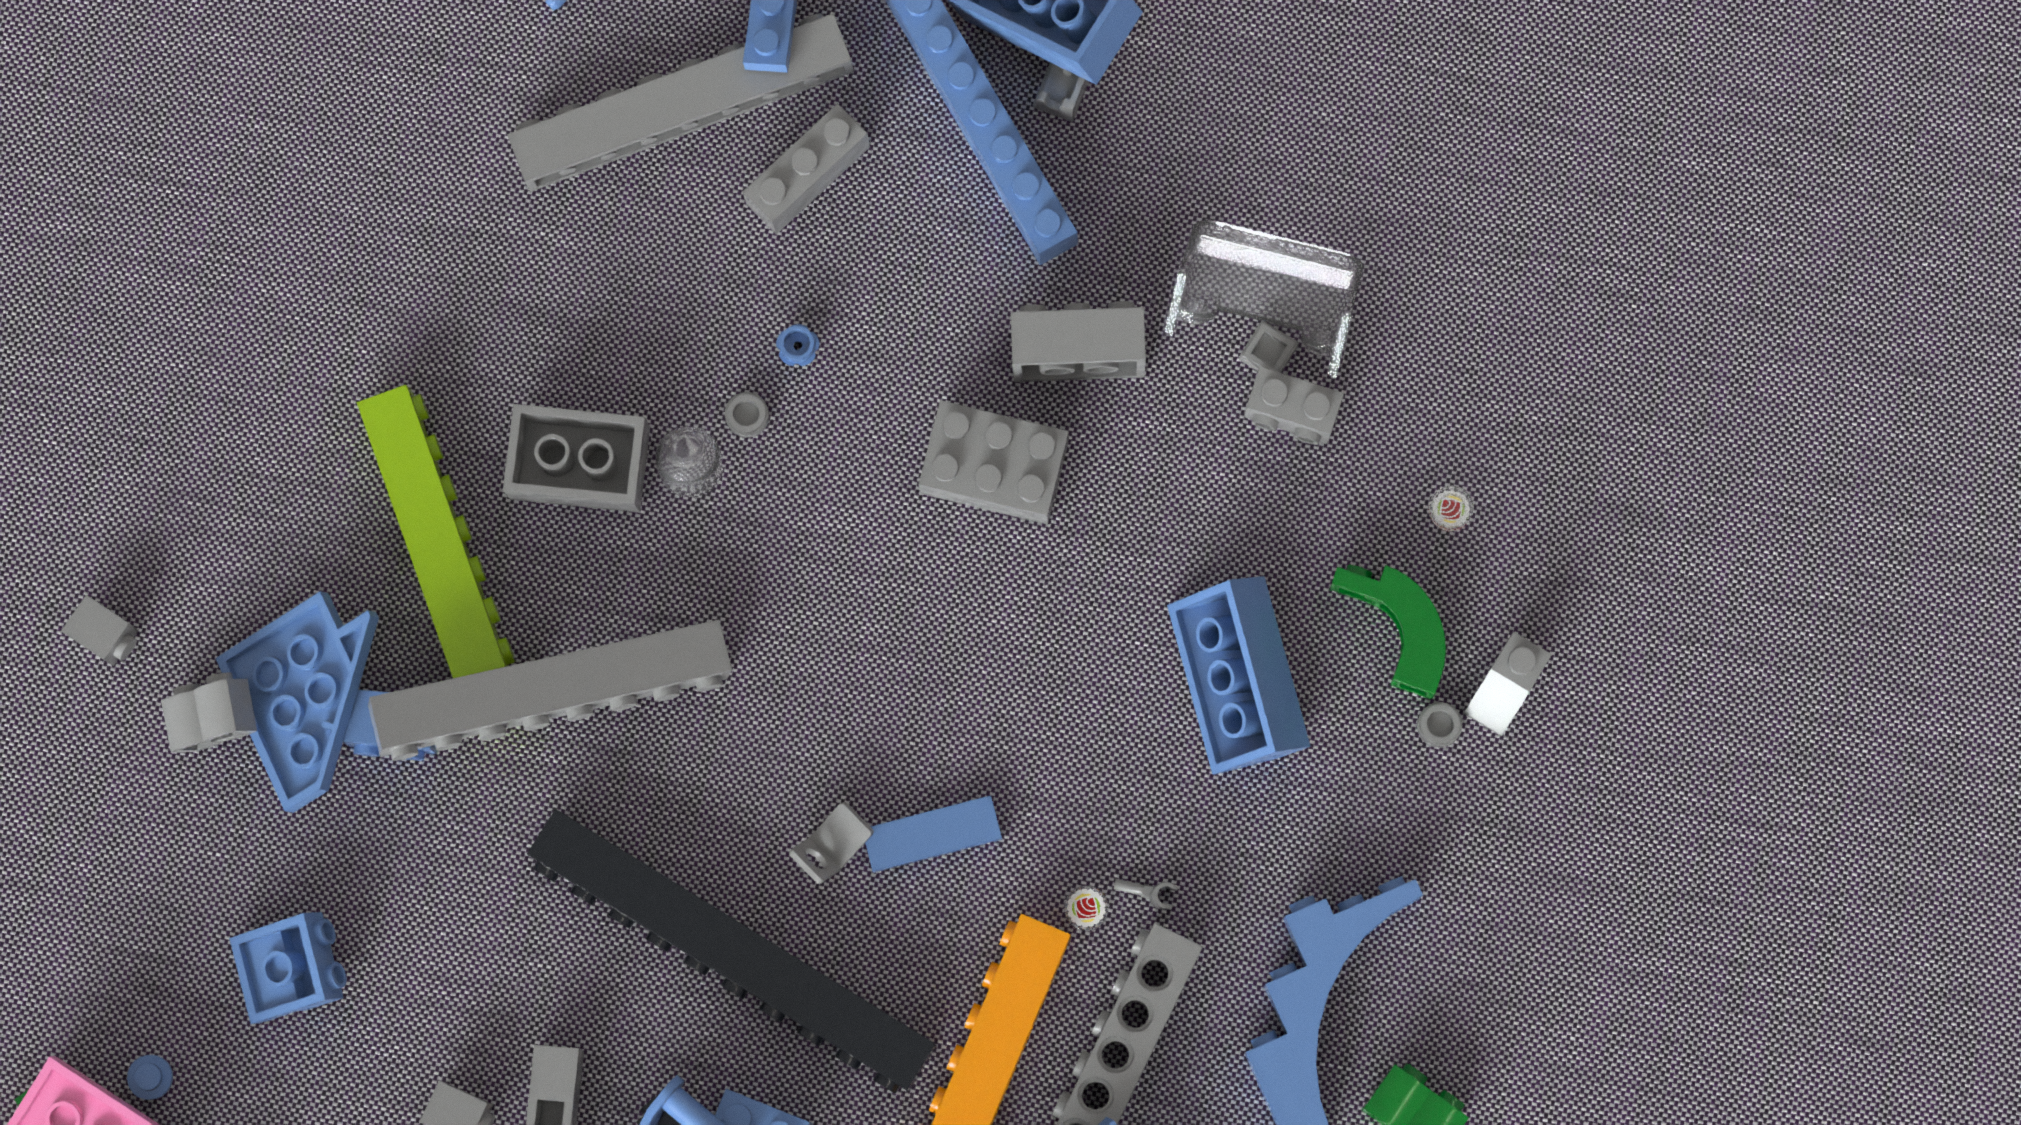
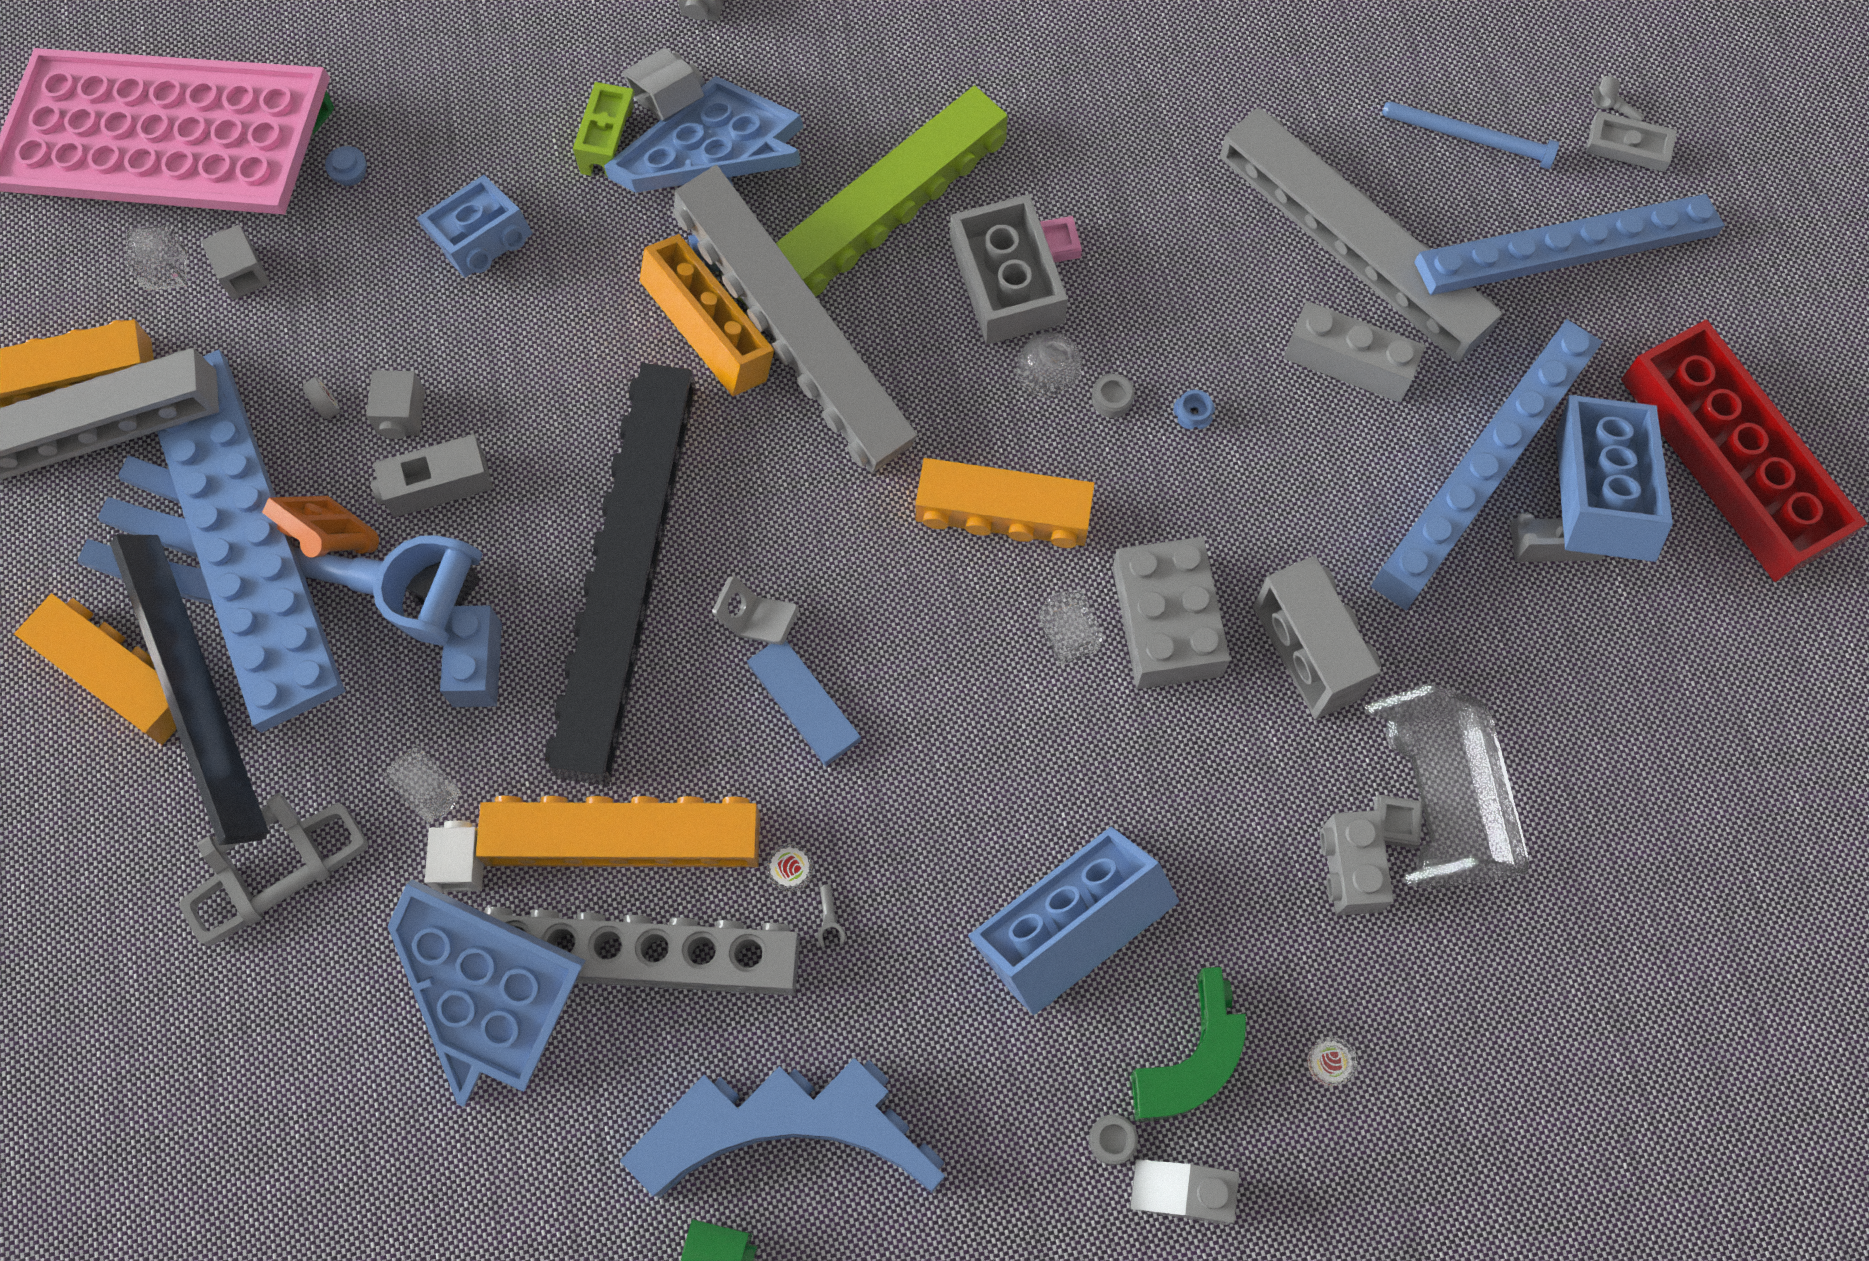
camera: 60 degrees right, 10 degrees down
none -> lime hinge [573,82,635,177]
none -> light orange brick [639,234,775,397]
none -> light orange brick [915,458,1095,548]
none -> clear brick [1039,590,1103,666]
none -> bright pink tile [1040,216,1082,262]

